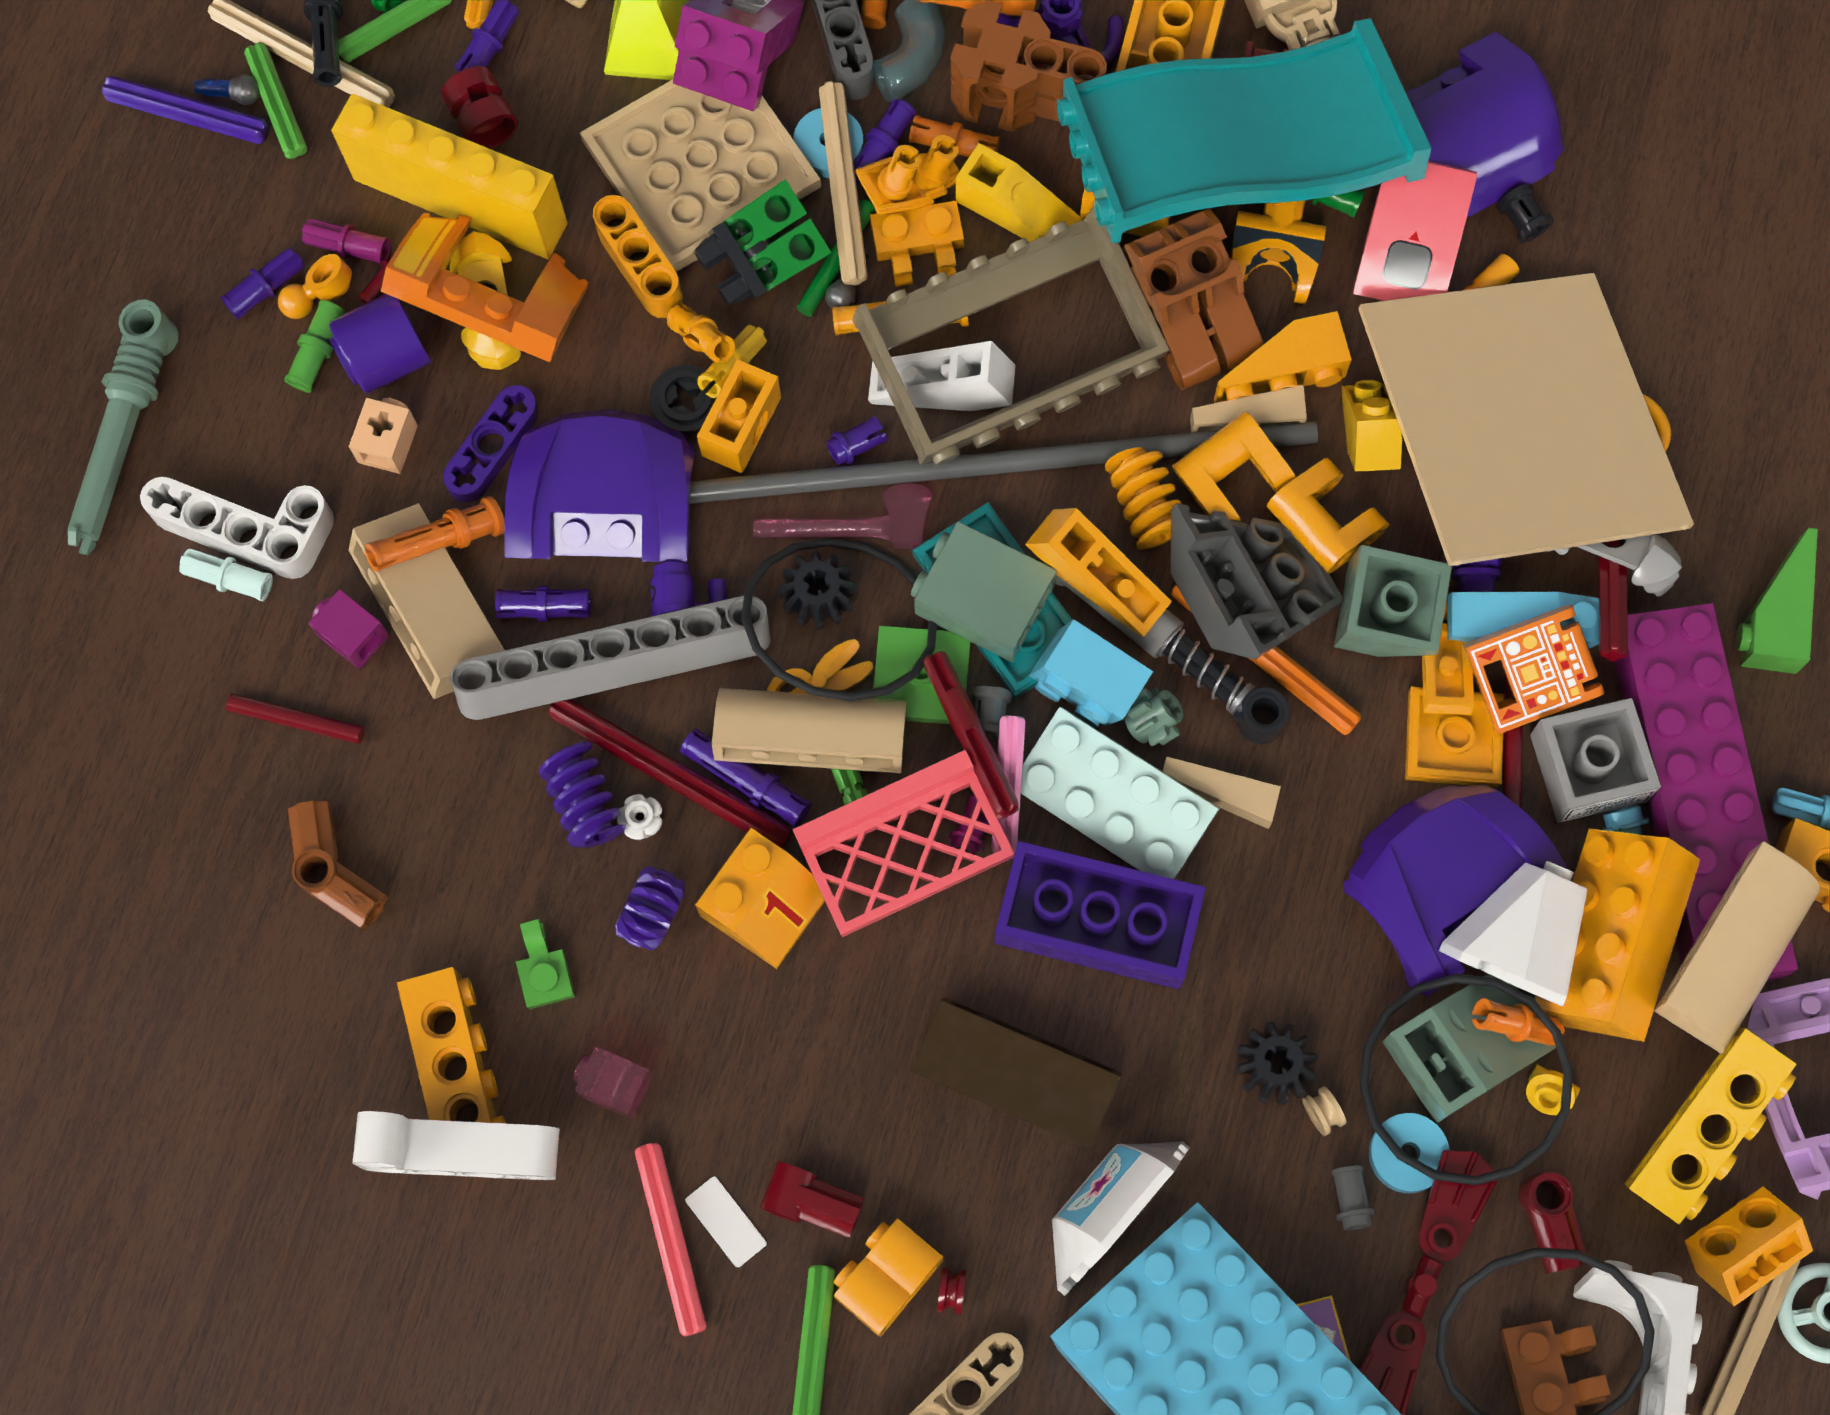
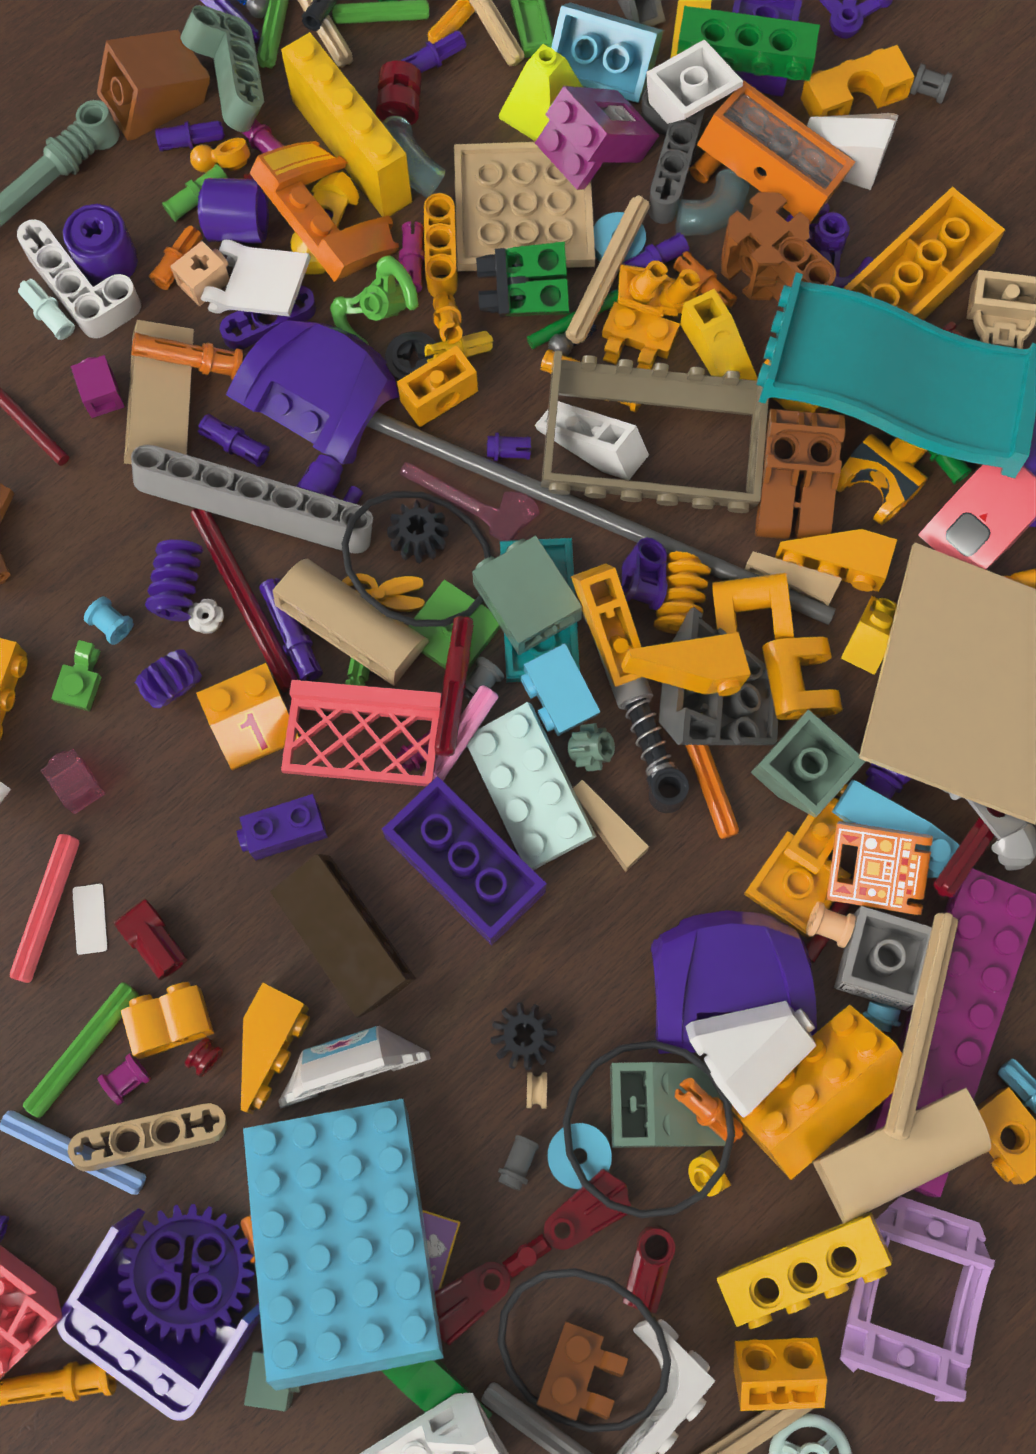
camera: 30 degrees right, 0 degrees up
none -> dark purple piece [63,204,138,286]
none -> medium azure bush [84,596,134,645]
none -> dark orange slope [97,30,210,141]
none -> magenta bush [98,1053,151,1106]
none -> orange axle [149,225,203,290]
none -> sand green beam [181,5,264,132]
none -> white flag [201,240,311,317]
none -> dark purple brick [236,794,328,861]
none -> light orange slope [241,983,310,1115]
none -> bright green piece [330,255,419,344]
none -> clear light blue cylinder [382,116,445,198]
none -> magenta pin [399,221,425,293]
none -> dark purple piece [621,537,668,610]
none -> light orange slope [621,632,751,696]
none -> light nougat bush [806,901,856,948]
none -> tan axle [885,912,958,1140]

